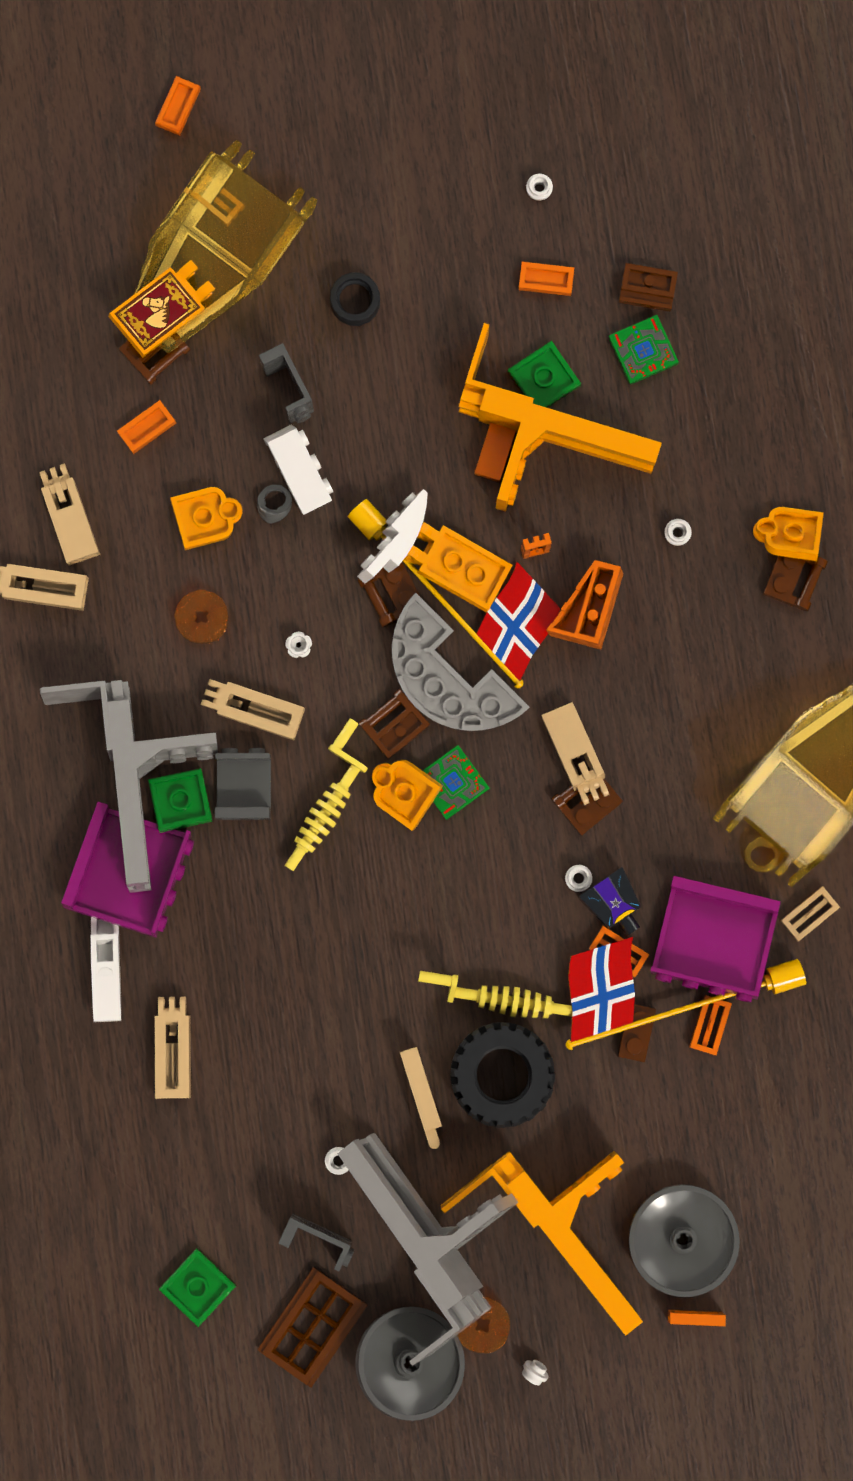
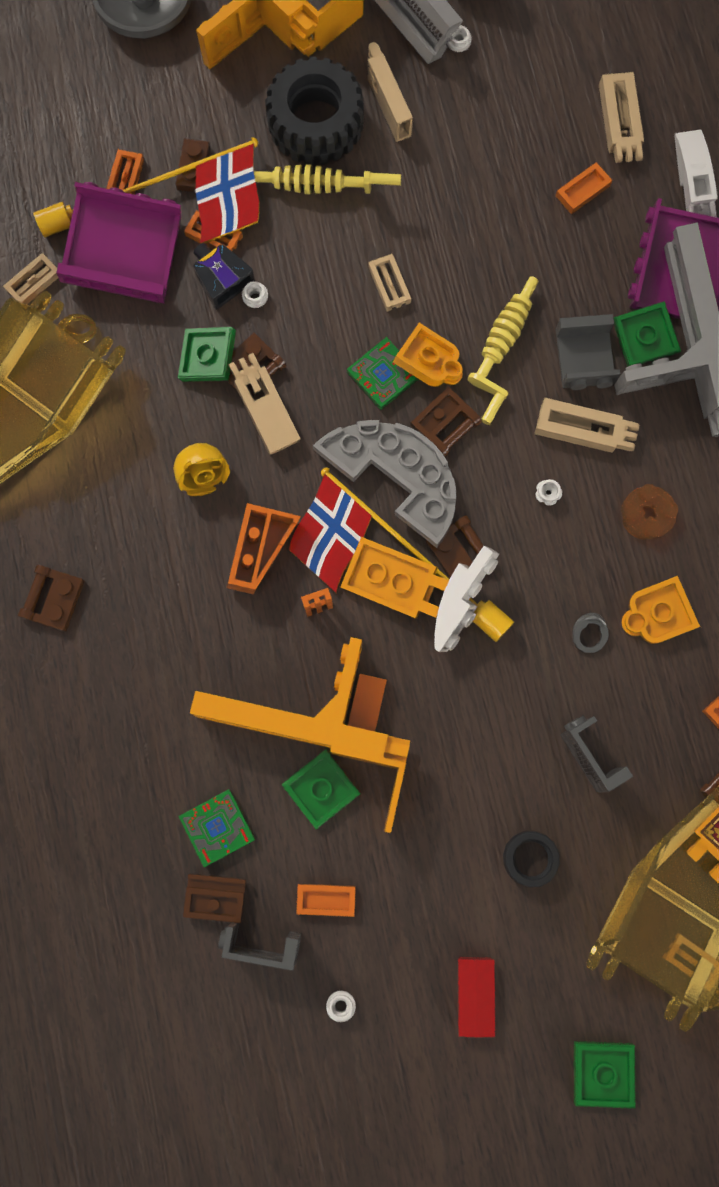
camera: 175 degrees right, 5 degrees down
white wedge [263,424,333,515] -> none
white plate [664,519,691,546] -> none
light orange plate [753,507,824,561] -> none
none -> yellow cylinder [173,443,230,496]
none -> green tile [178,327,236,382]
none -> dark grey panel [218,922,302,971]
none -> tan tile [368,254,411,312]
none -> red piece [458,957,495,1037]
none -> orange tile [555,162,613,215]
none -> green tile [574,1041,635,1108]

